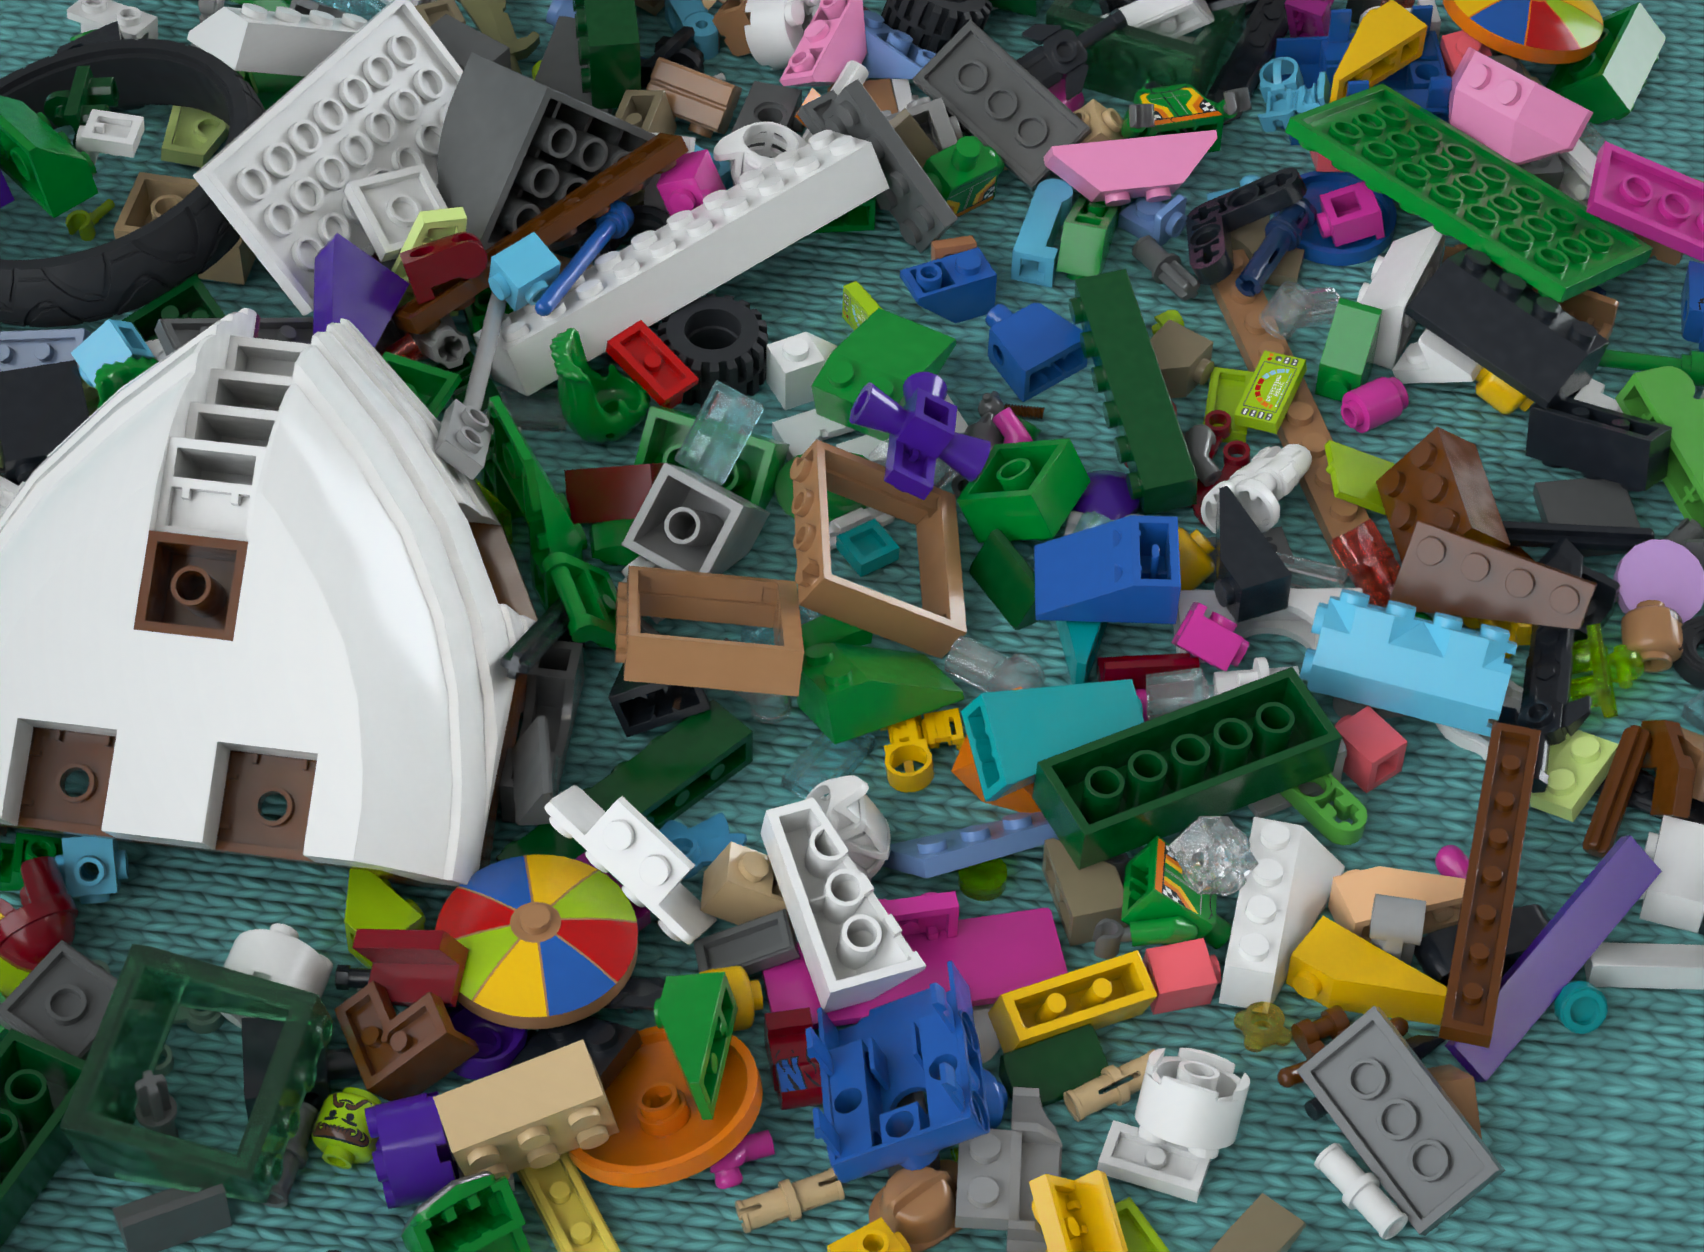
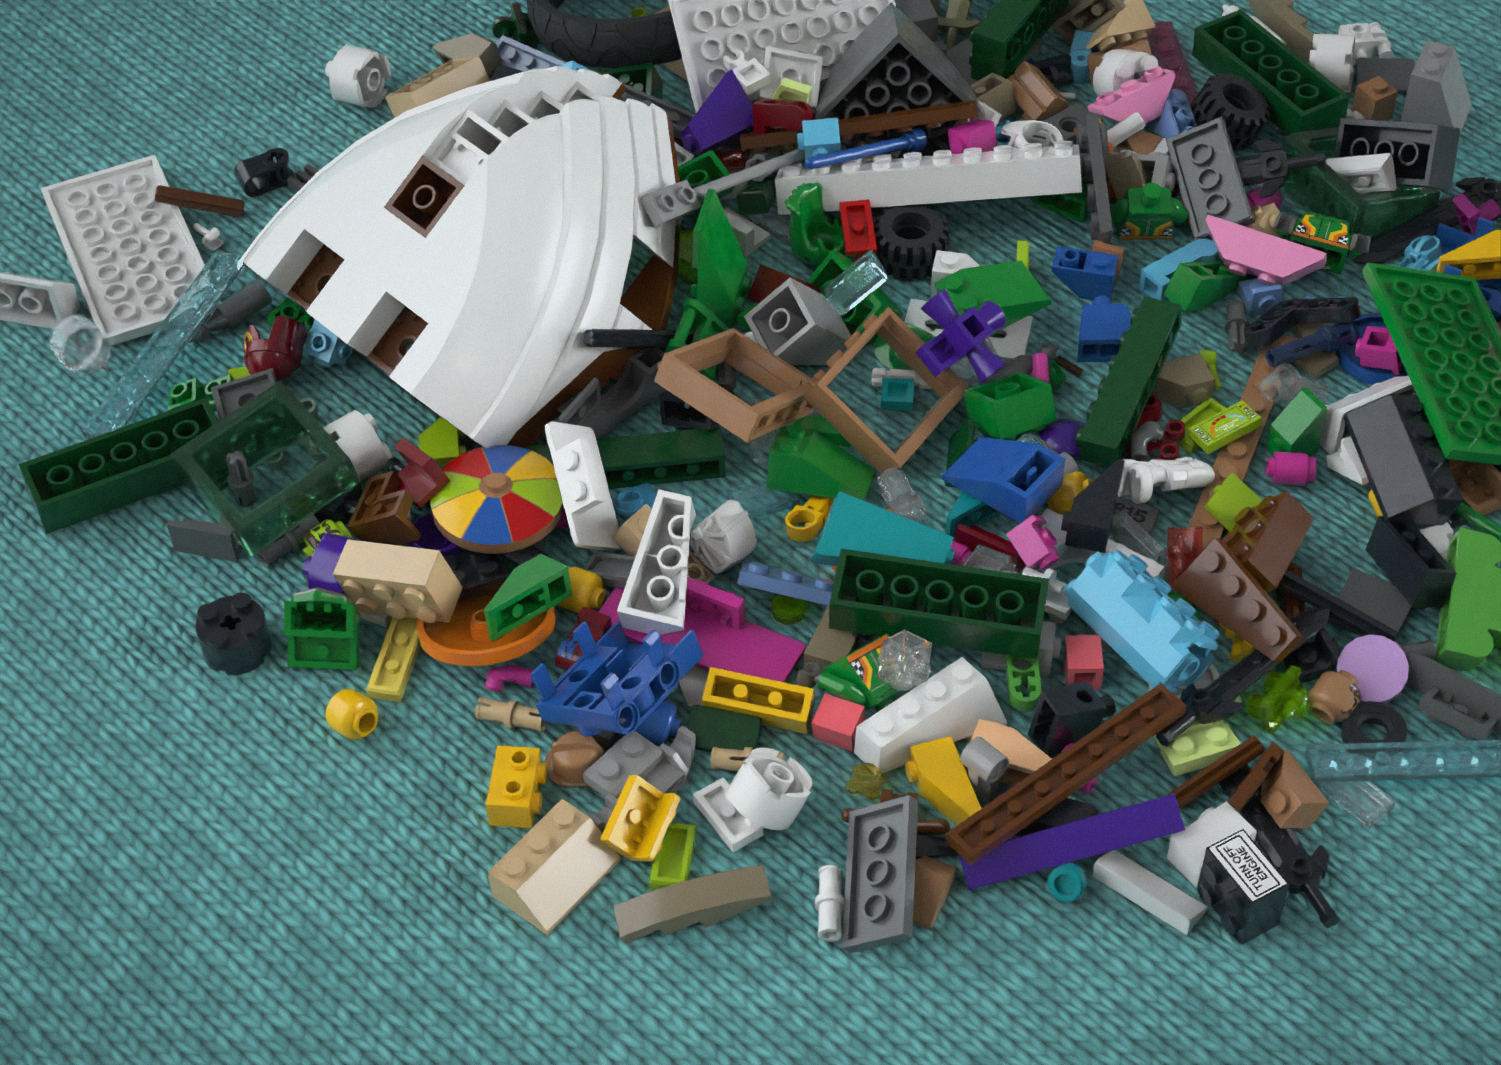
camera: 40 degrees right, 0 degrees up
none -> white plate [723,49,772,95]
none -> black torso [1028,682,1116,758]

